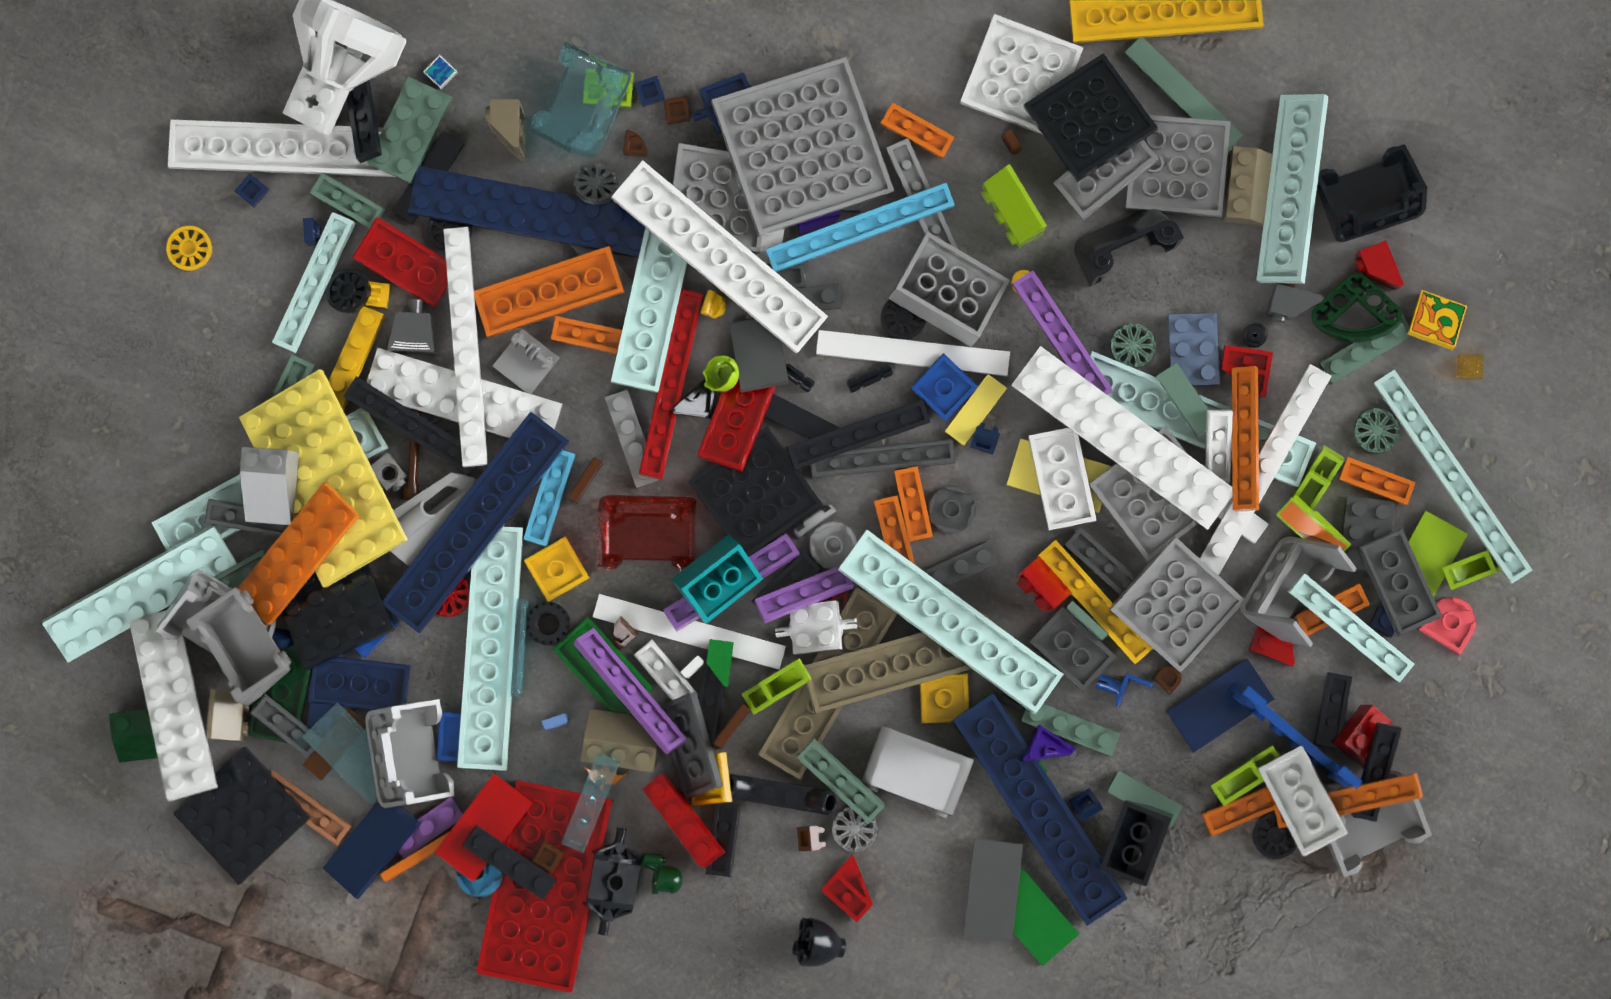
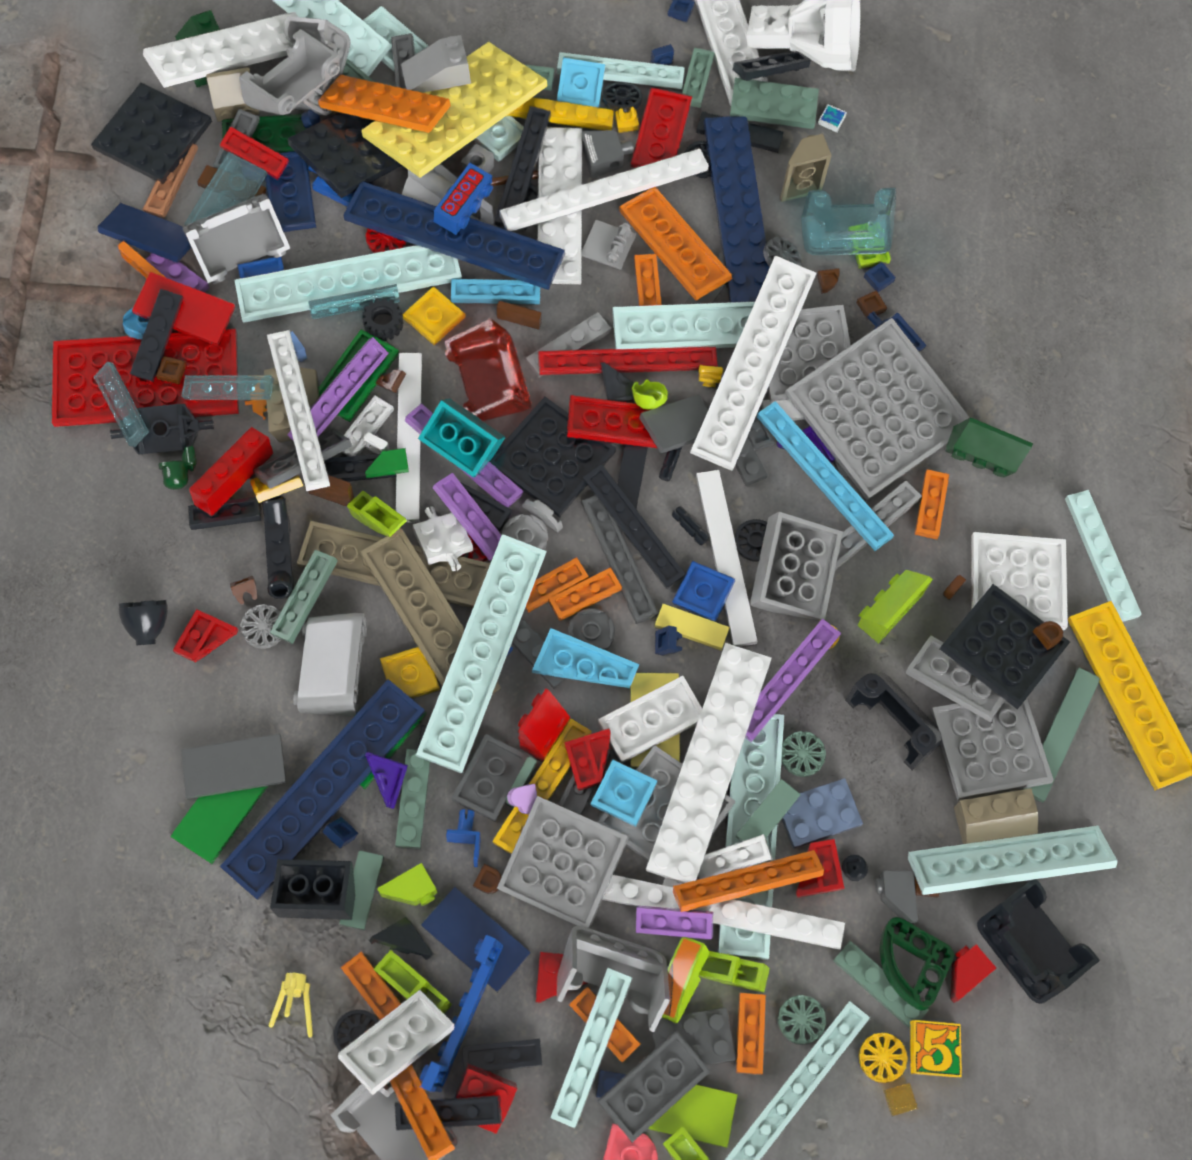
camera: 70 degrees right, 15 degrees down
none -> clear light blue tile [94,362,149,447]
none -> red plate [220,127,289,180]
none -> white tile [267,330,330,491]
none -> light yellow plant [269,973,313,1037]
none -> black tile [369,917,433,960]
none -> lime slope [377,863,438,906]
none -> blue brick [434,163,493,235]
none -> lavender tile [507,784,537,814]
none -> medium azure wing [532,628,639,688]
none -> medium azure plate [557,58,605,108]
none -> red wing [564,729,611,790]
none -> medium azure plate [591,760,657,827]
none -> medium lavender plate [636,905,714,939]
none -> yellow wheel [858,1033,908,1083]
none -> dark green slope [945,417,1033,477]
none -> reddish brown tile [1033,621,1063,650]

